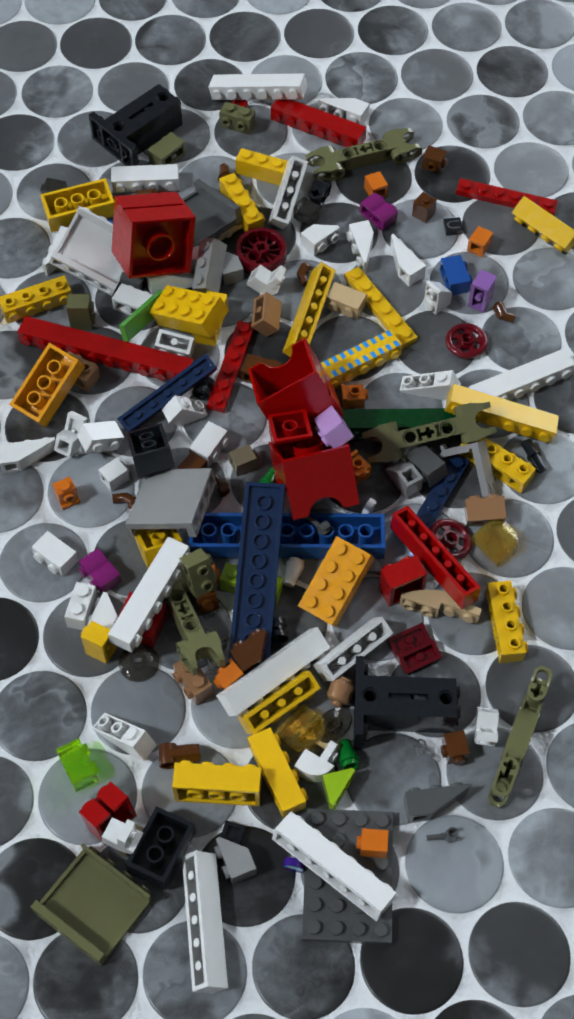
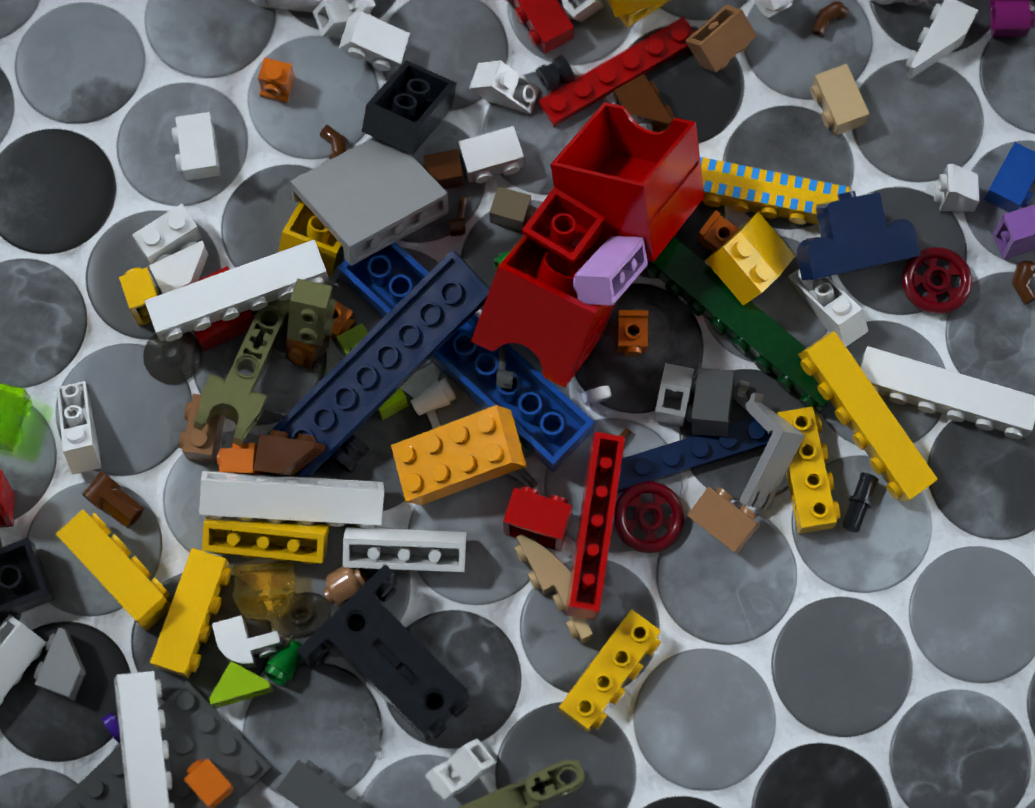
camera: 45 degrees right, 15 degrees up
magenta brick [78,548,122,594] -> none
white brick [98,458,130,492] -> none
dark blue plate [117,354,218,432] -> none
black tile [220,820,247,845] -> none
yellow brick [282,262,336,357] -> none
yellow plate [344,266,418,349] -> none
olive piece [362,402,497,463] -> none
dark red slope [386,622,442,674] -> none
white slope [390,234,426,286] -> none
reddish brown brick [440,730,470,765] -> none
clear yellow slope [470,521,518,567] -> none
none -> yellow slope [705,211,796,305]
none -> dark blue brick [797,191,920,280]

